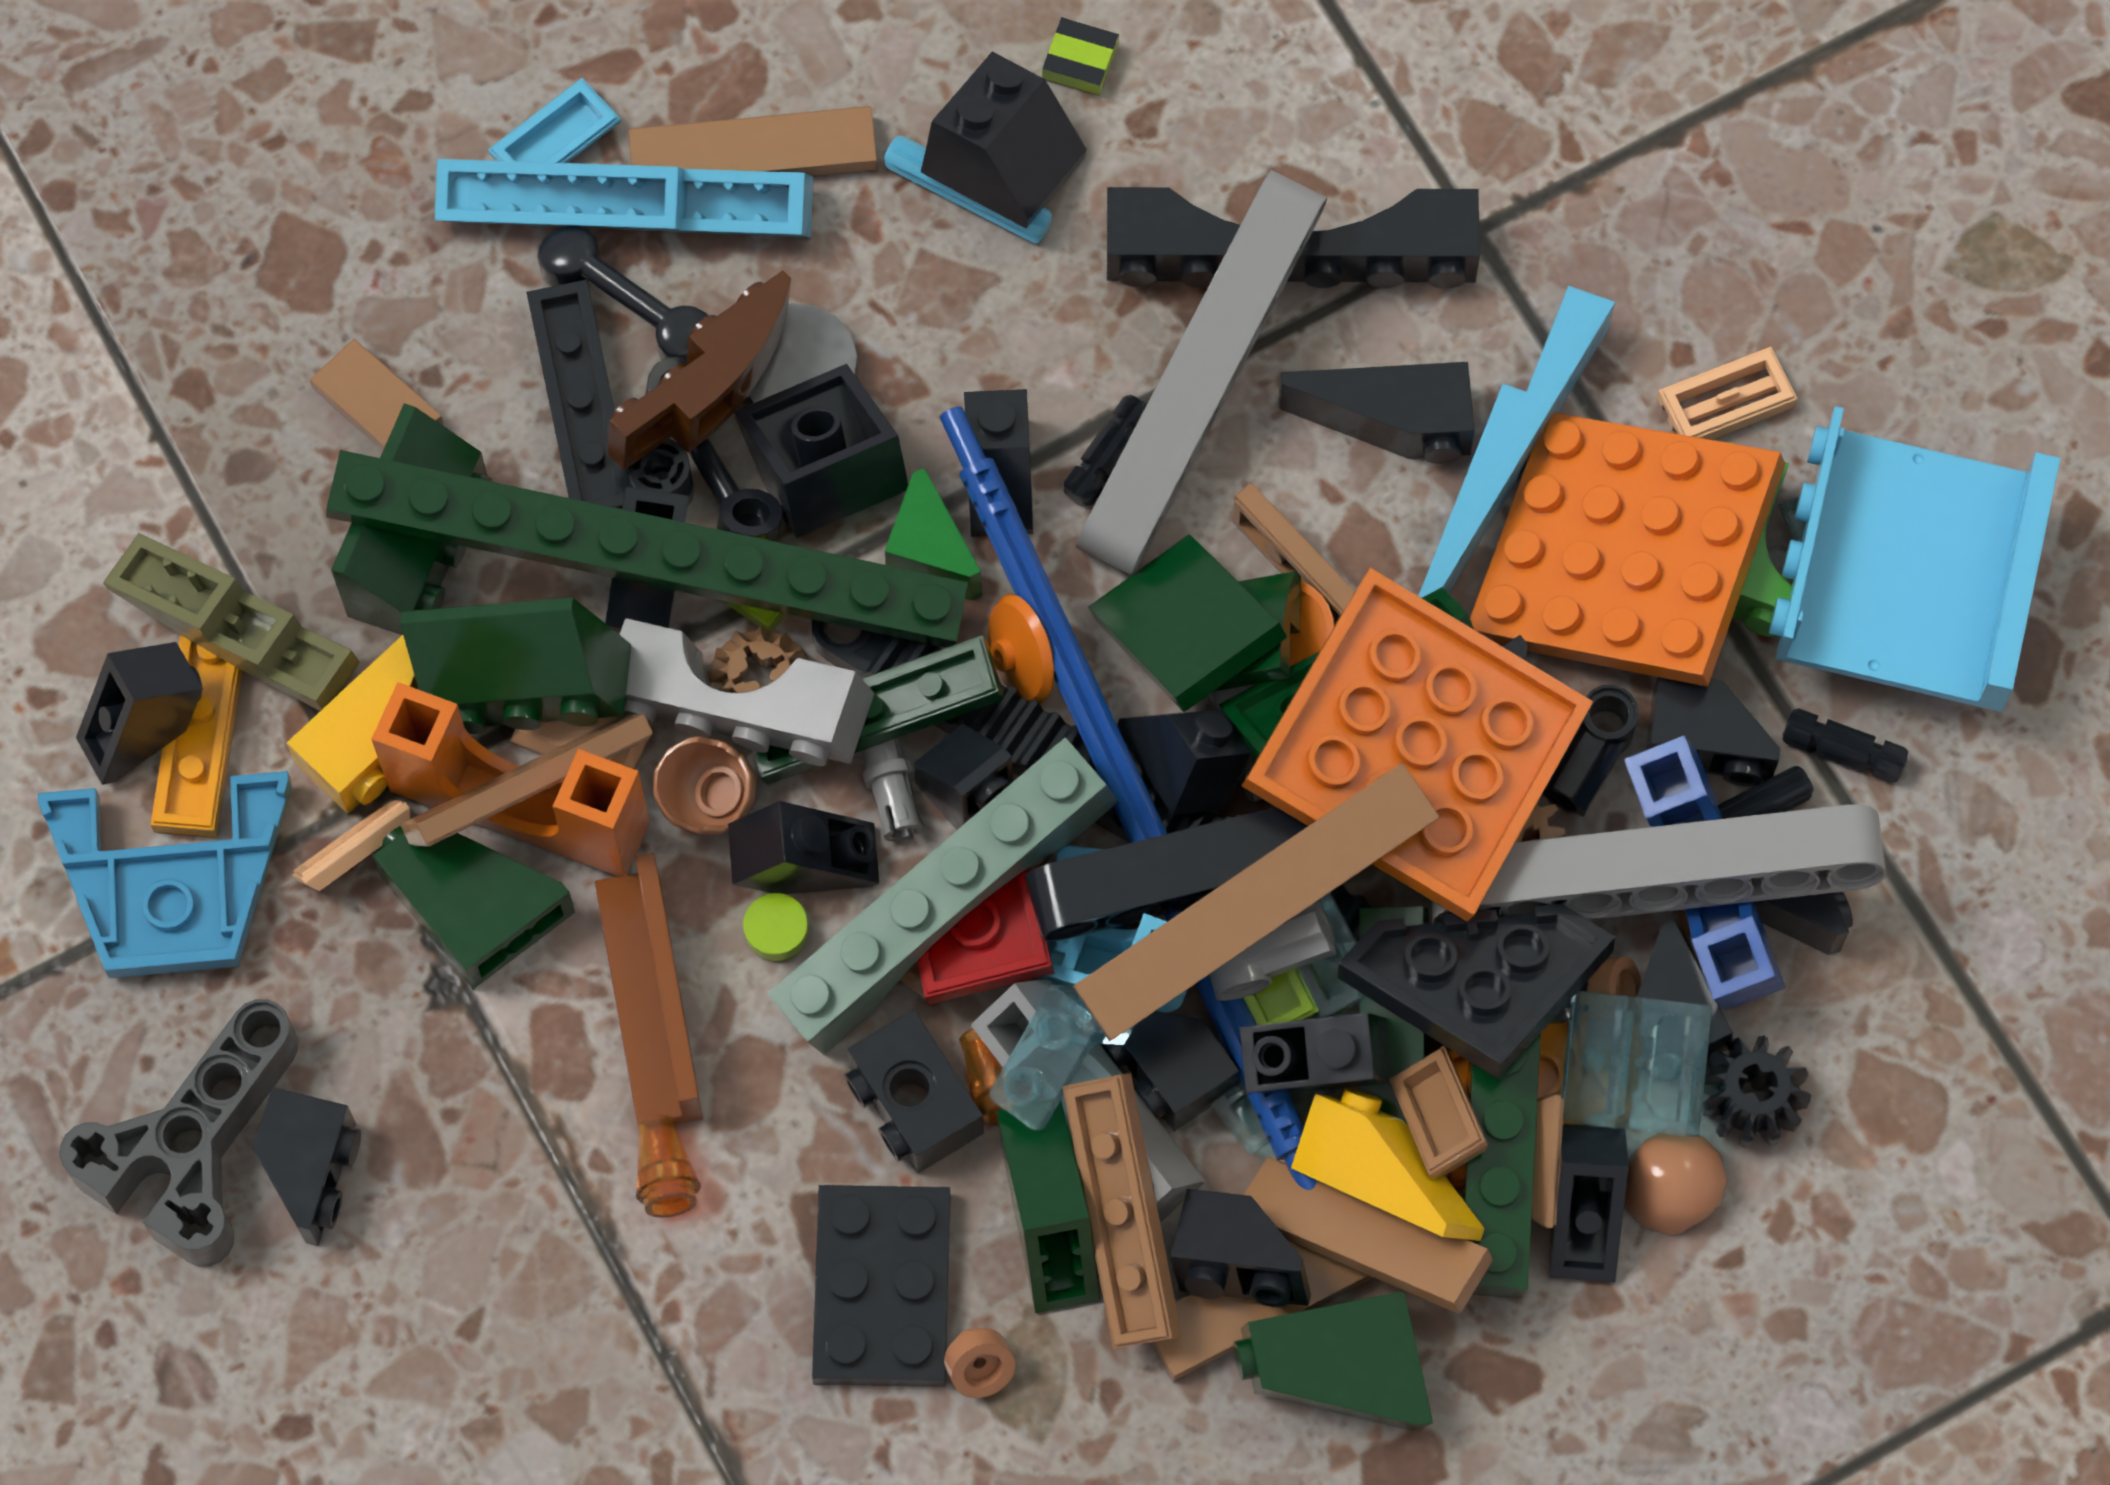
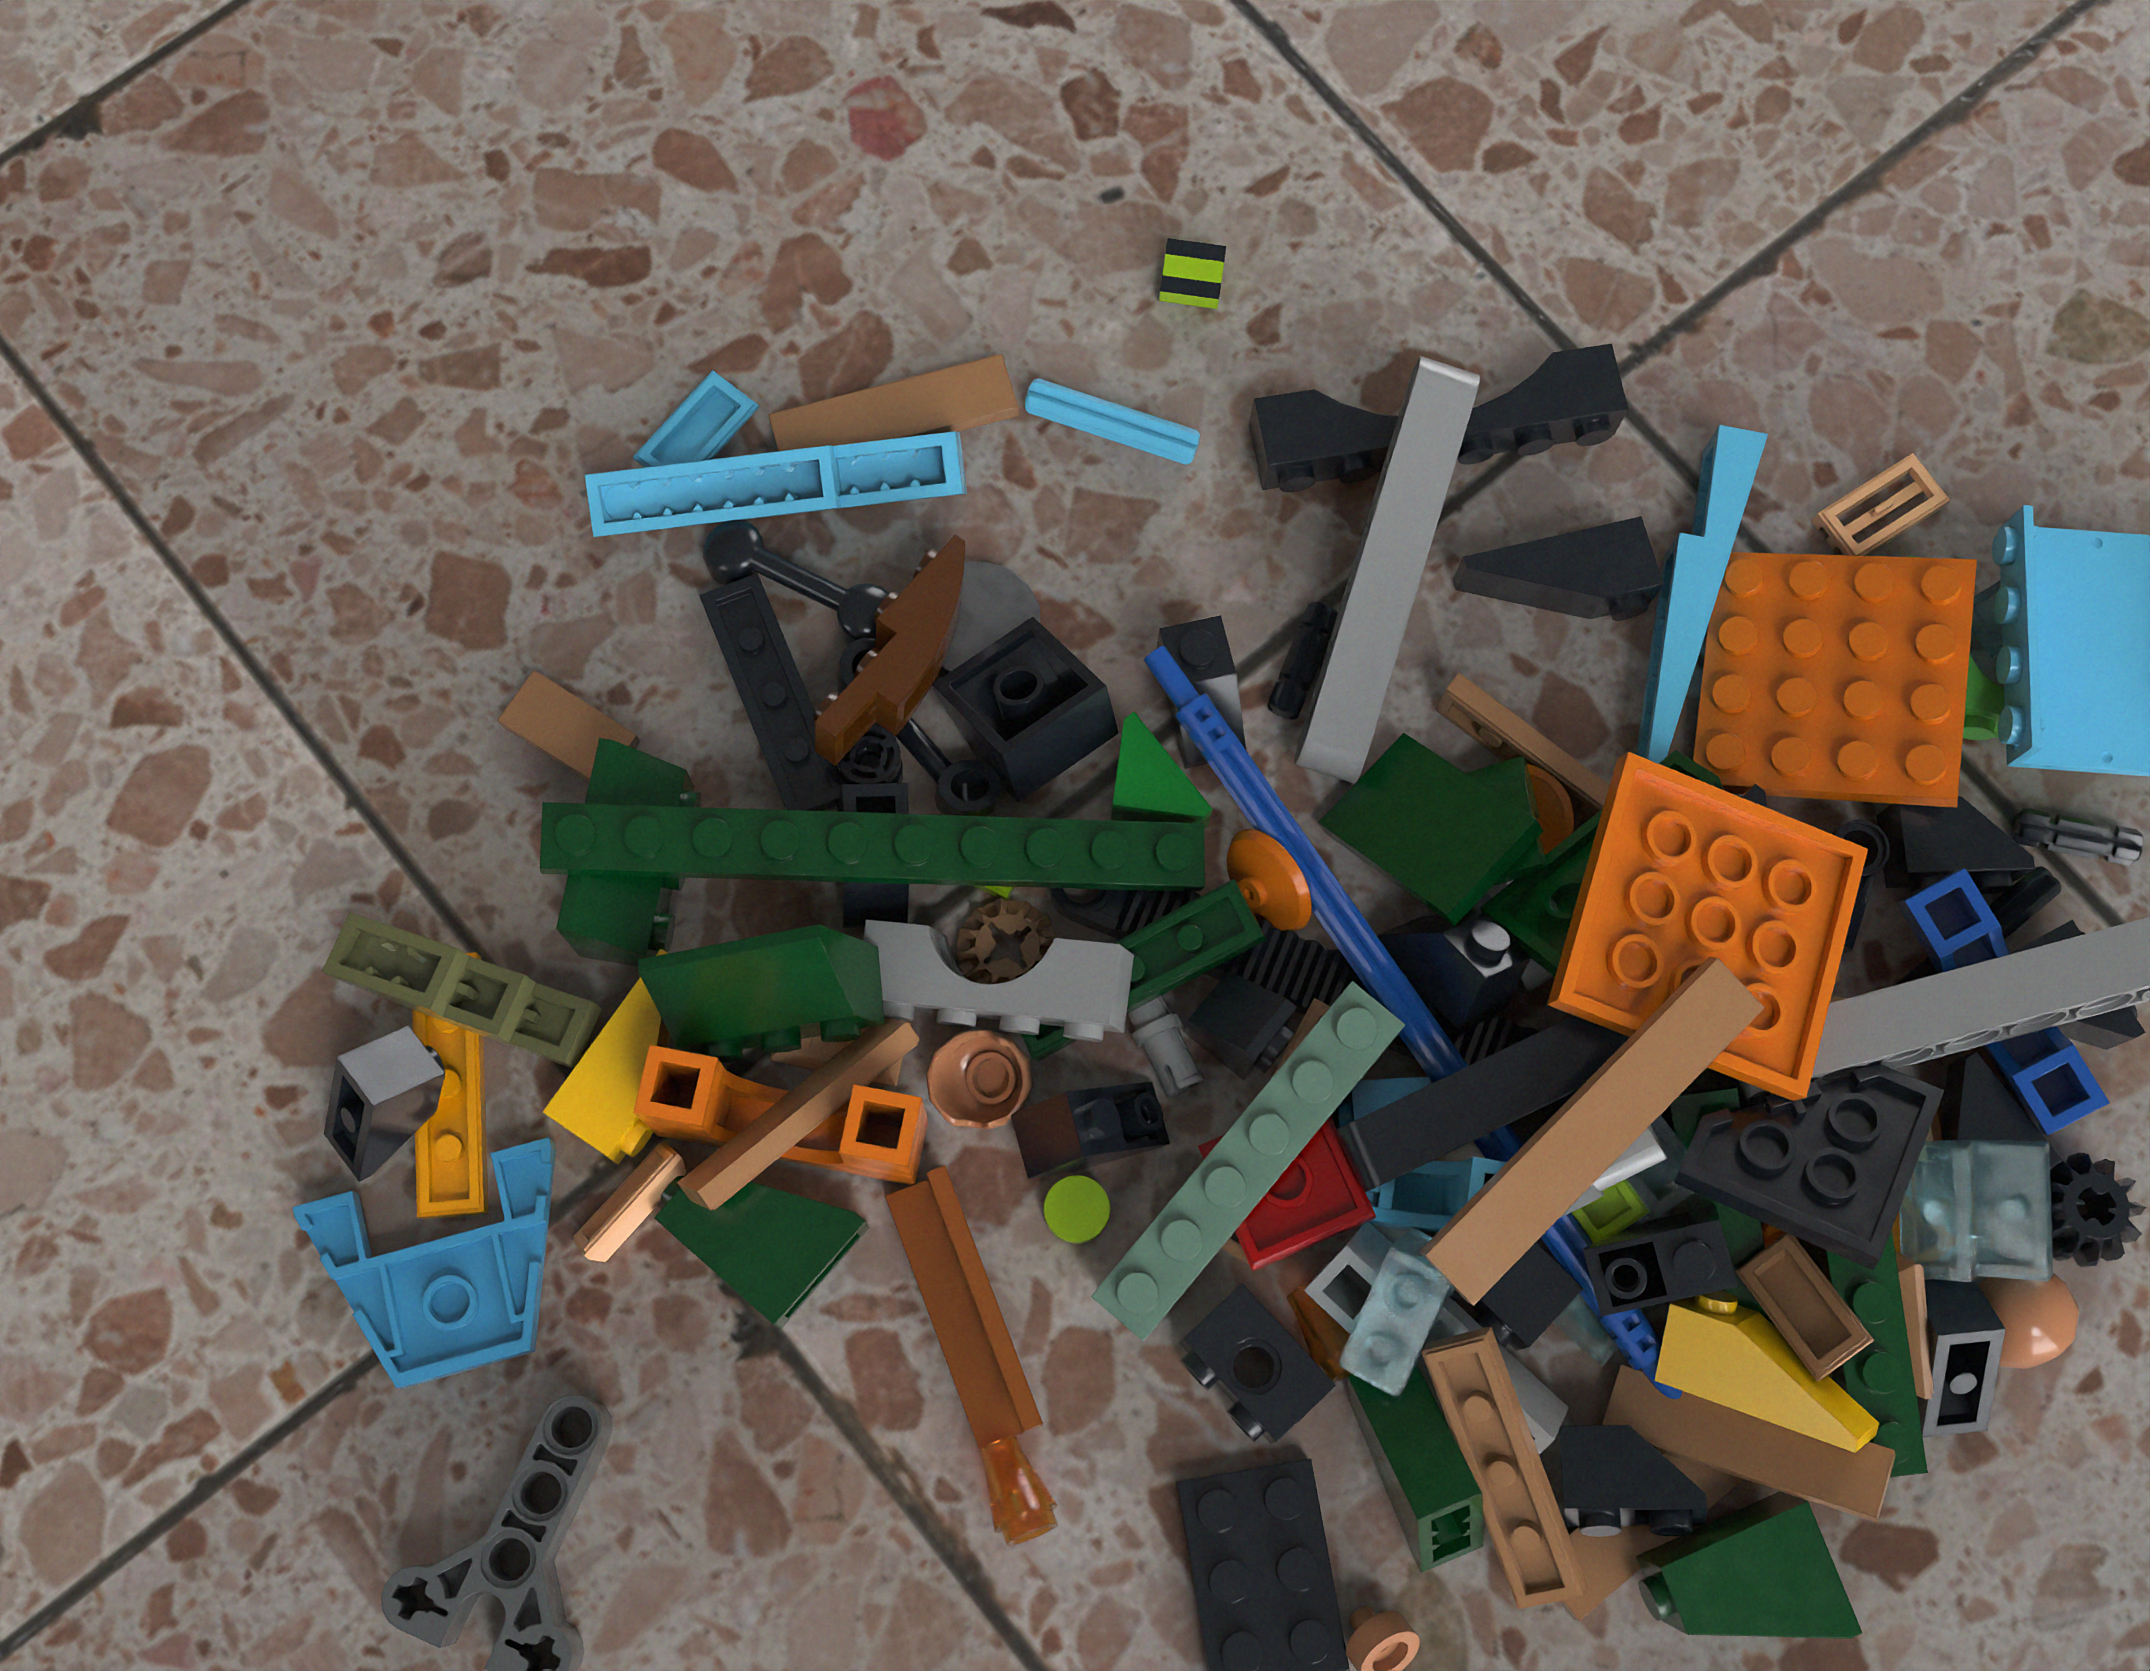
camera: 15 degrees left, 5 degrees up
black slope [253,1087,361,1246] -> none
black slope [921,51,1087,229] -> none

